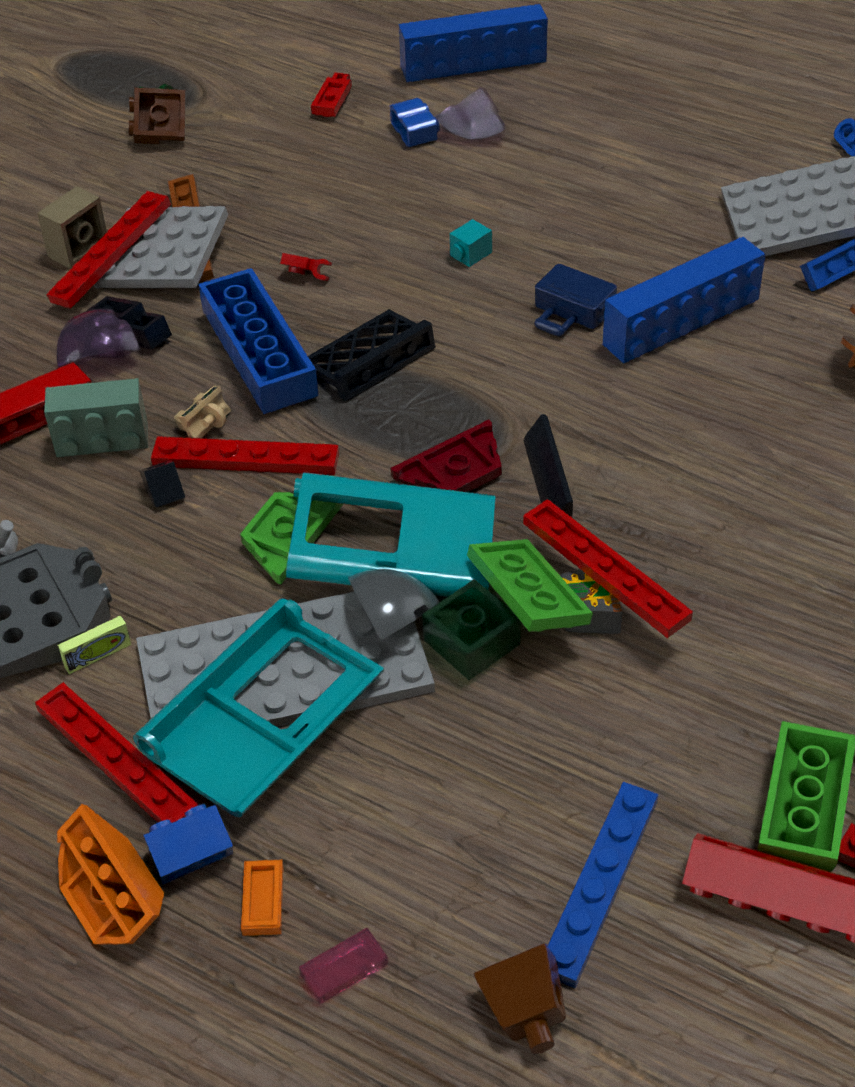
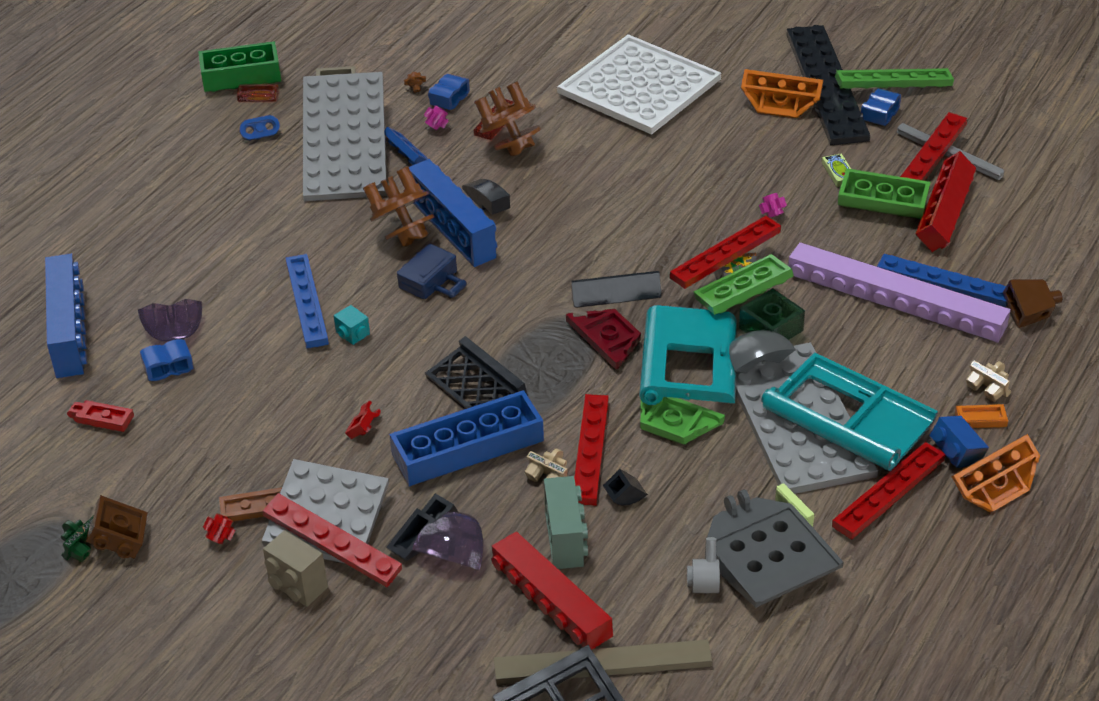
camera: 90 degrees left, 5 degrees down
clear pink tile [299,928,388,1004] -> none
none -> red gear [203,513,236,544]
none -> blue plate [286,254,329,349]
none -> dark orange piece [363,166,435,247]
none -> black slope [462,179,510,215]
none -> dark pink gear [759,193,787,218]
none -> lavender brick [788,243,1011,342]
none -> tan hips [966,360,1011,402]

